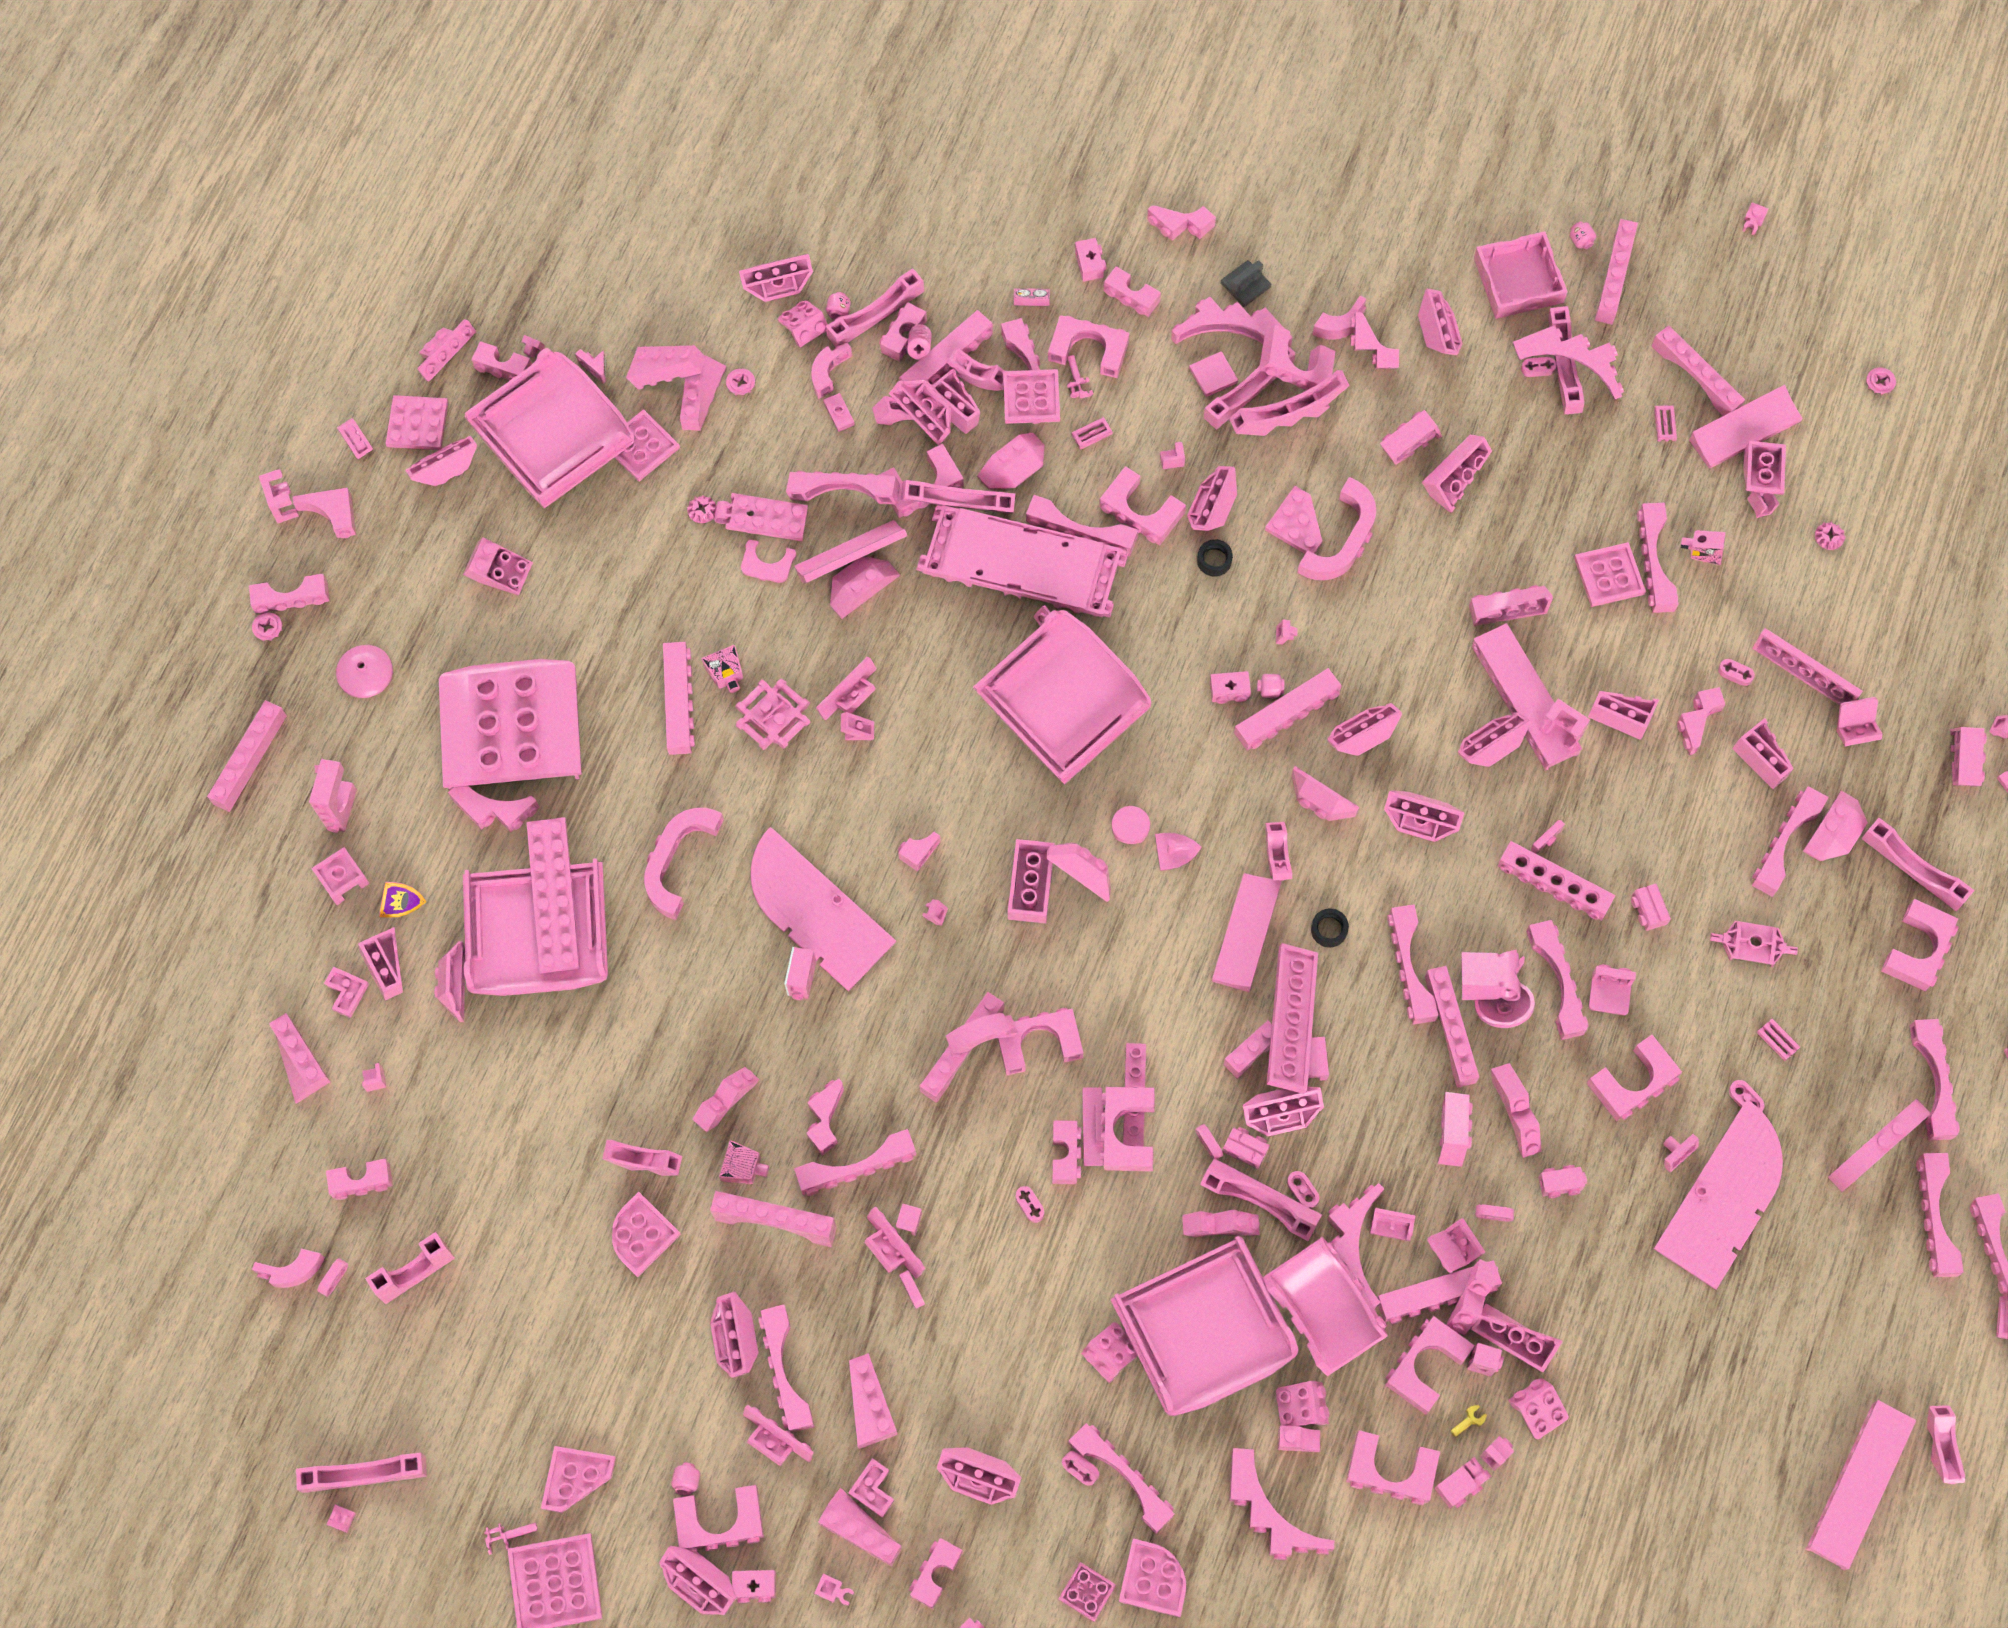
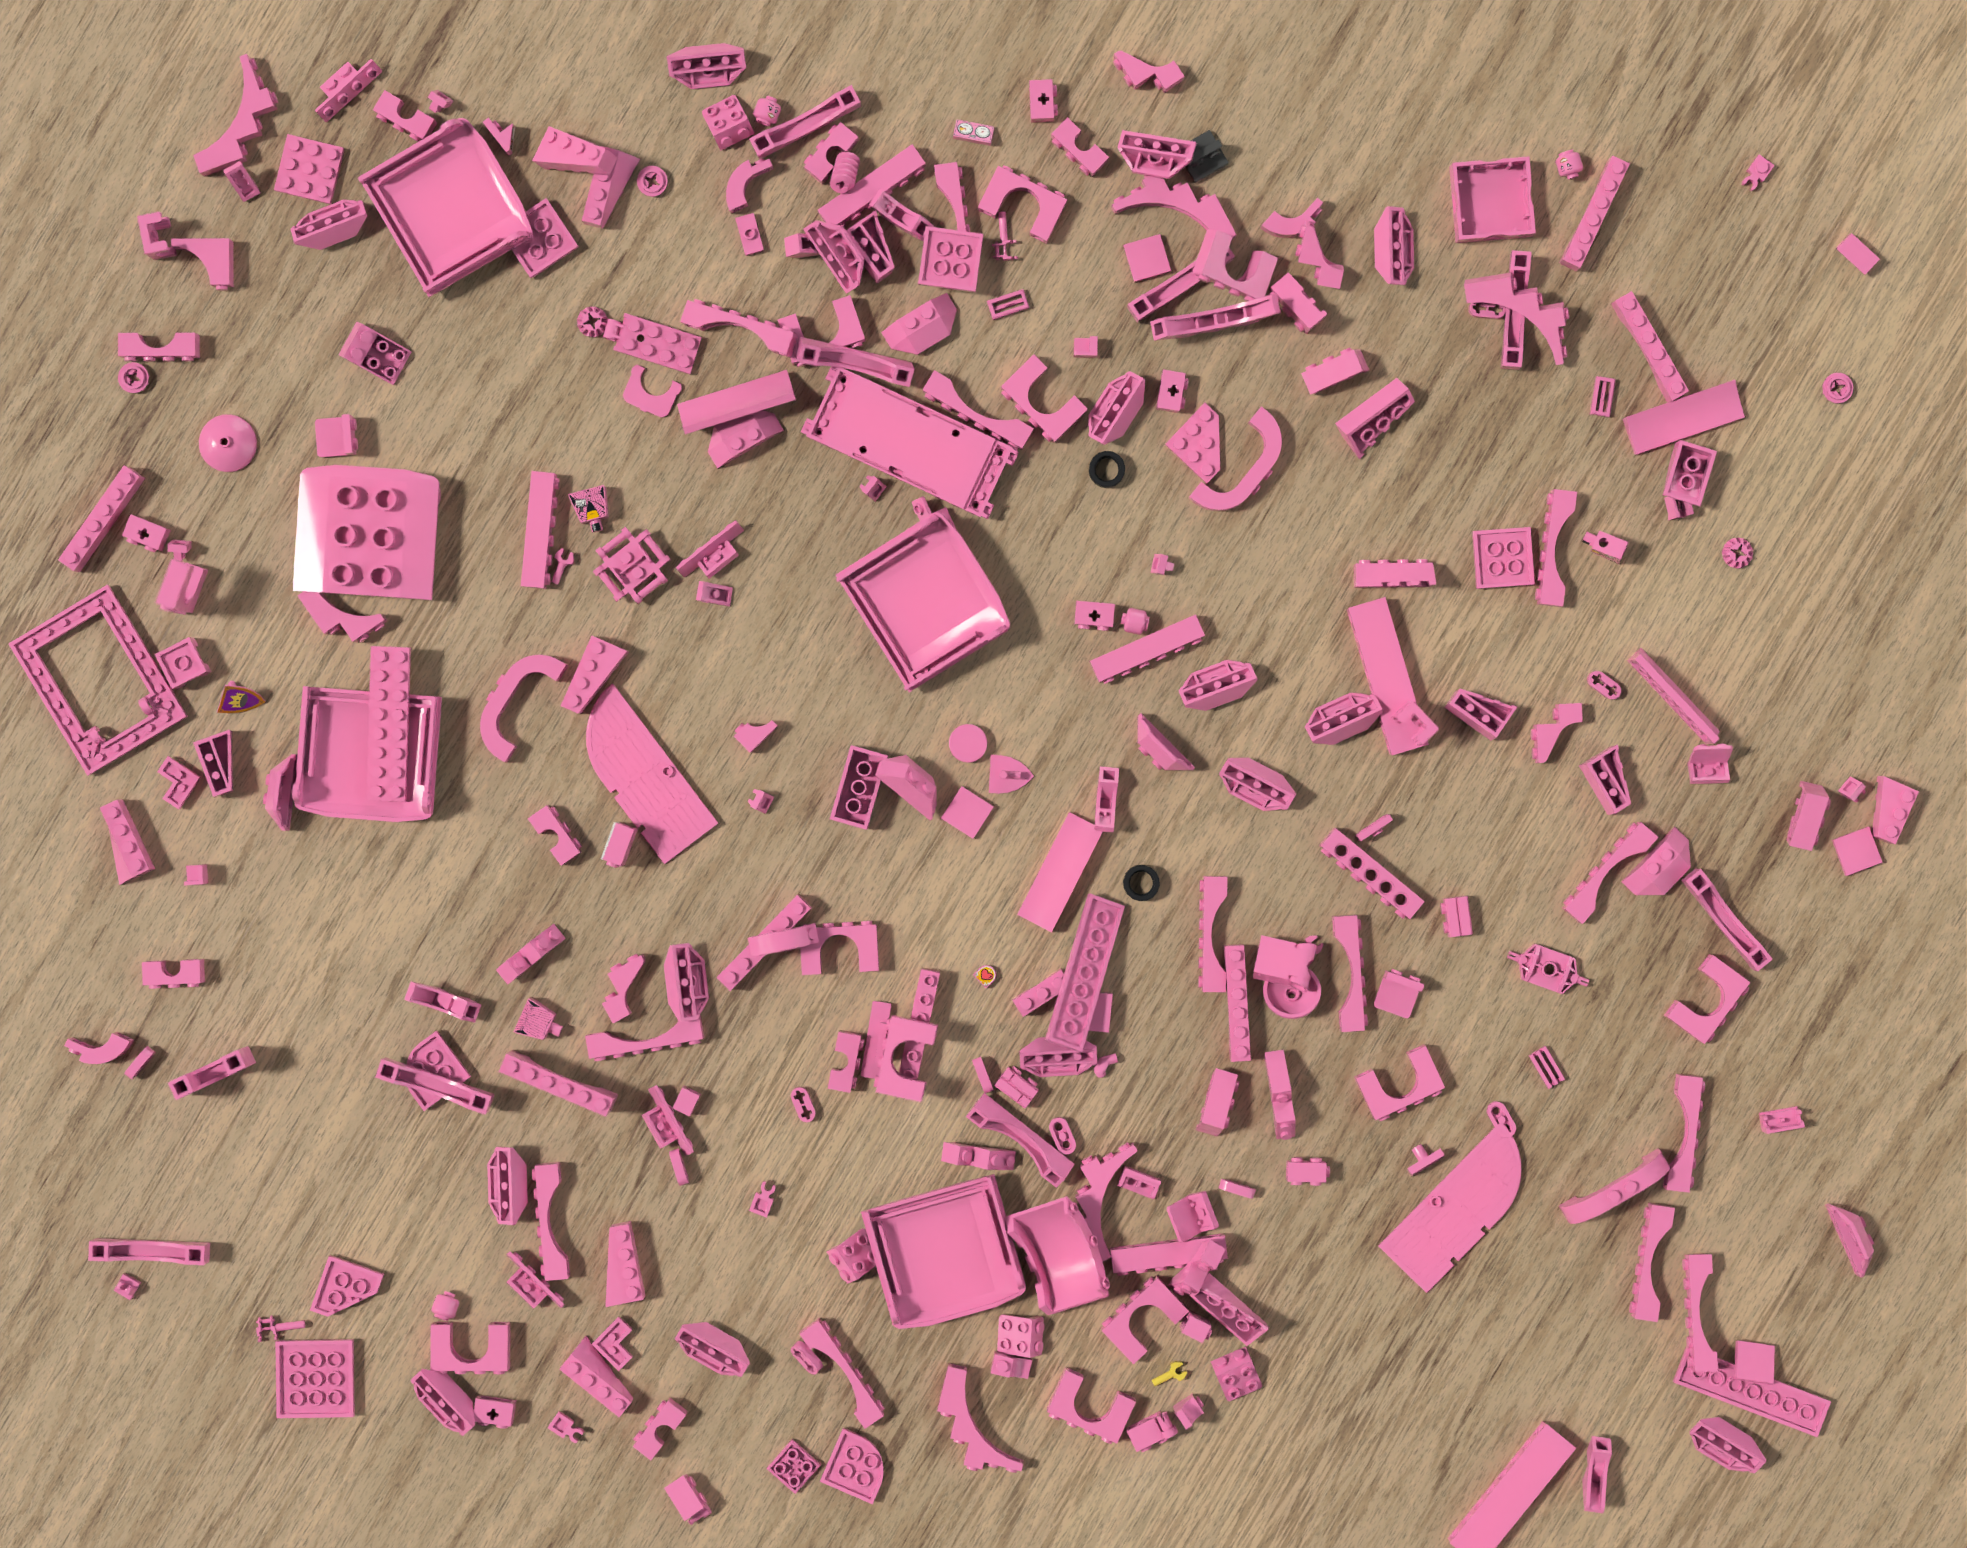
camera: 10 degrees right, 20 degrees up
none -> bright pink plate [9,585,188,776]
none -> bright pink brick [122,514,171,553]
none -> bright pink arch [193,54,278,177]
none -> bright pink bracket [315,414,358,458]
none -> bright pink arch [375,1057,495,1115]
none -> bright pink arch [528,805,582,866]
none -> bright pink bar [551,548,574,585]
none -> bright pink wedge [561,636,629,714]
none -> bright pink wedge [664,943,709,1022]
none -> bright pink plate [749,1181,776,1218]
none -> bright pink tile [860,476,887,501]
none -> bright pink tile [941,786,994,839]
none -> tile [973,965,996,988]
none -> bright pink arm [1094,1053,1118,1078]
none -> bright pink wedge [1117,130,1197,179]
none -> bright pink brick [1156,370,1189,413]
none -> bright pink wedge [1269,272,1327,334]
none -> bright pink hinge [1836,233,1880,275]

